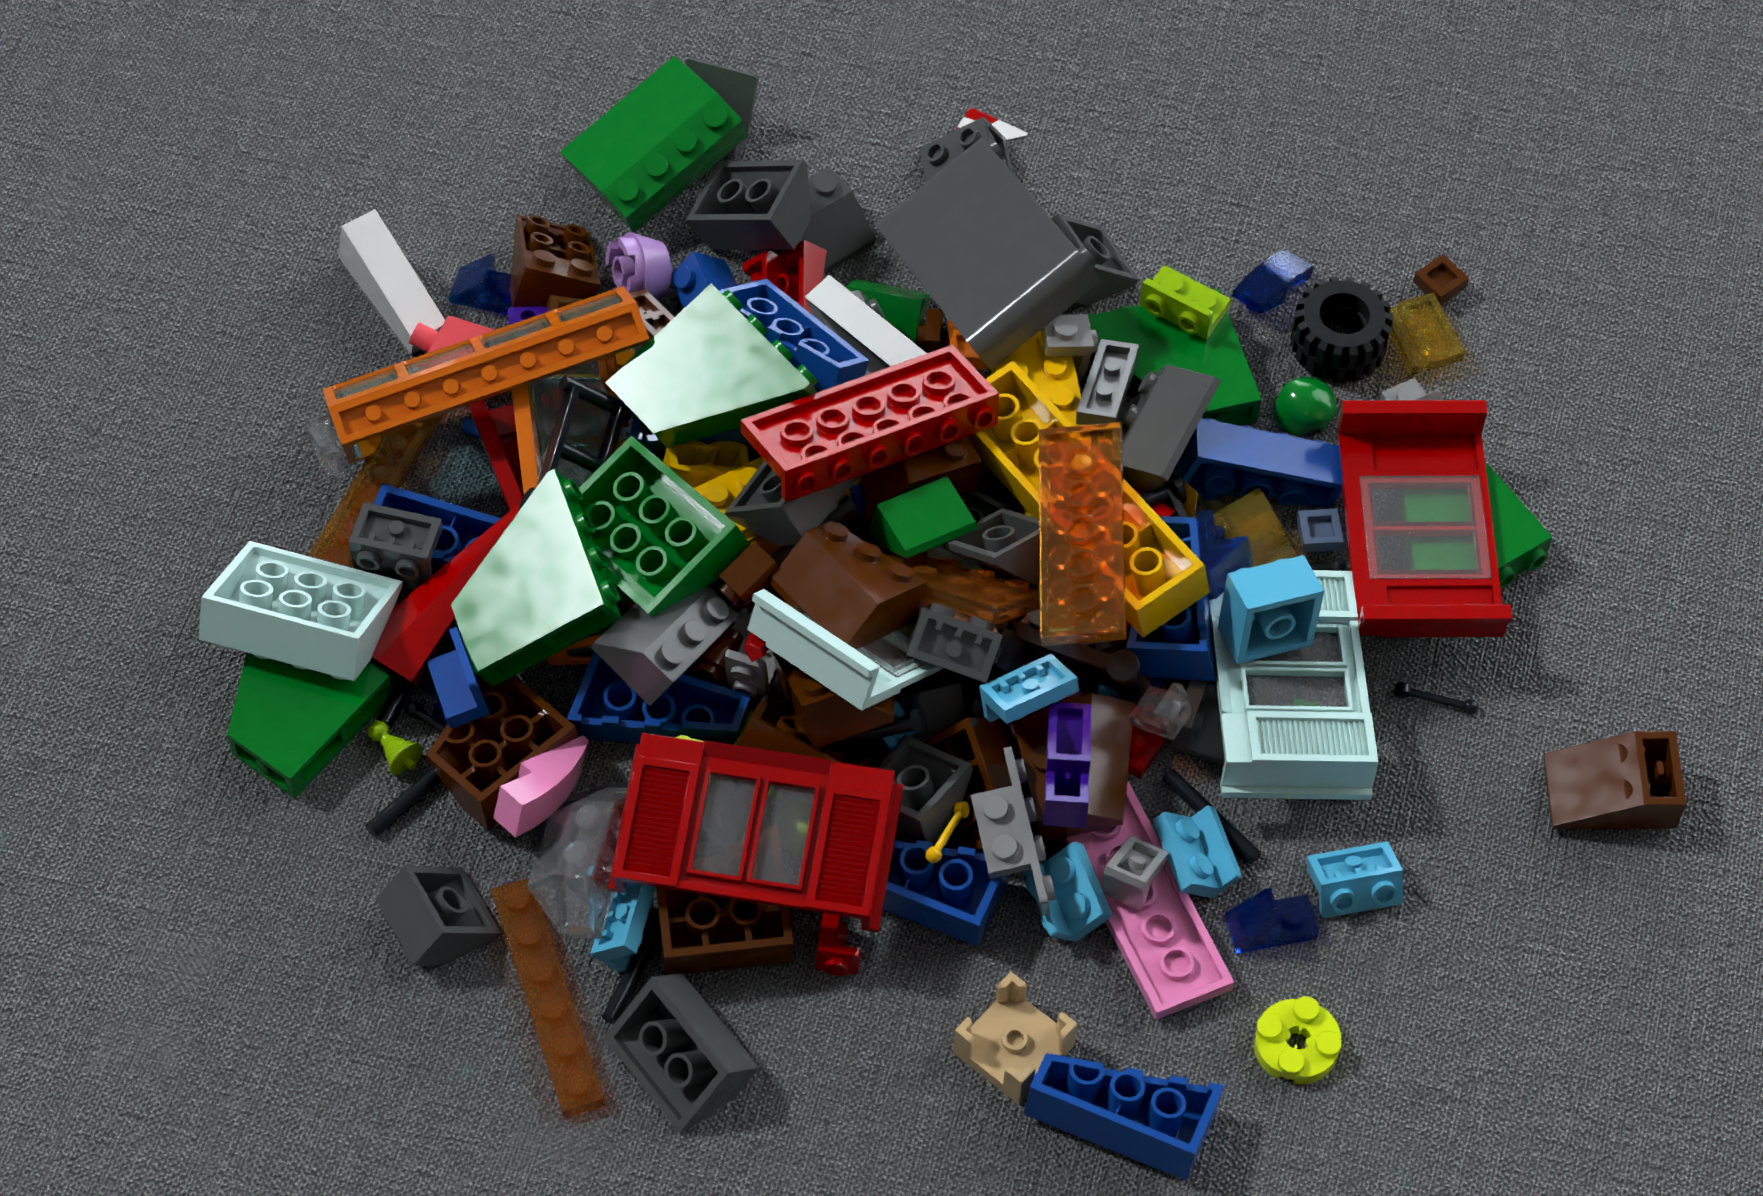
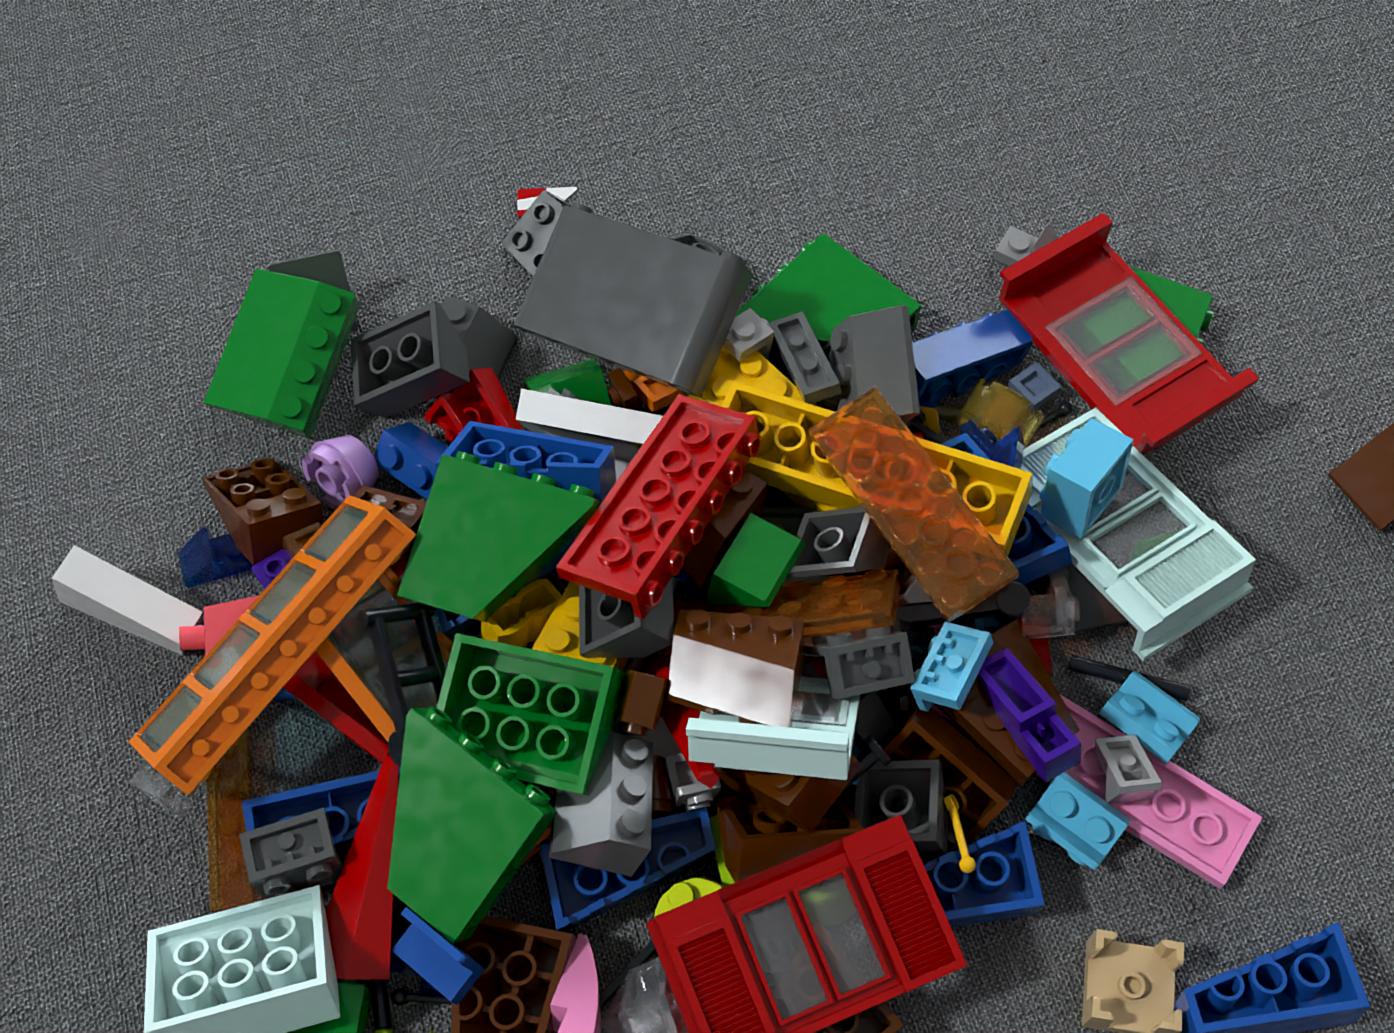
camera: 30 degrees left, 5 degrees up
red bracket [816,913,861,976] -> none
light grey bracket [971,746,1056,916] -> none
lime bracket [1139,265,1231,340] -> none
clear blue slope [1225,888,1319,954] -> none
clear blue slope [1232,248,1314,314] -> none
neon yellow plate [1254,996,1342,1085] -> none
green hair [1273,377,1337,437] -> none
black tyre [1290,276,1393,383] -> none
medium azure bracket [1307,841,1403,918] -> none
clear yellow plate [1389,292,1465,376] -> none
black hinge [1393,682,1478,715] -> none
reddish brown plate [1413,254,1469,306] -> none

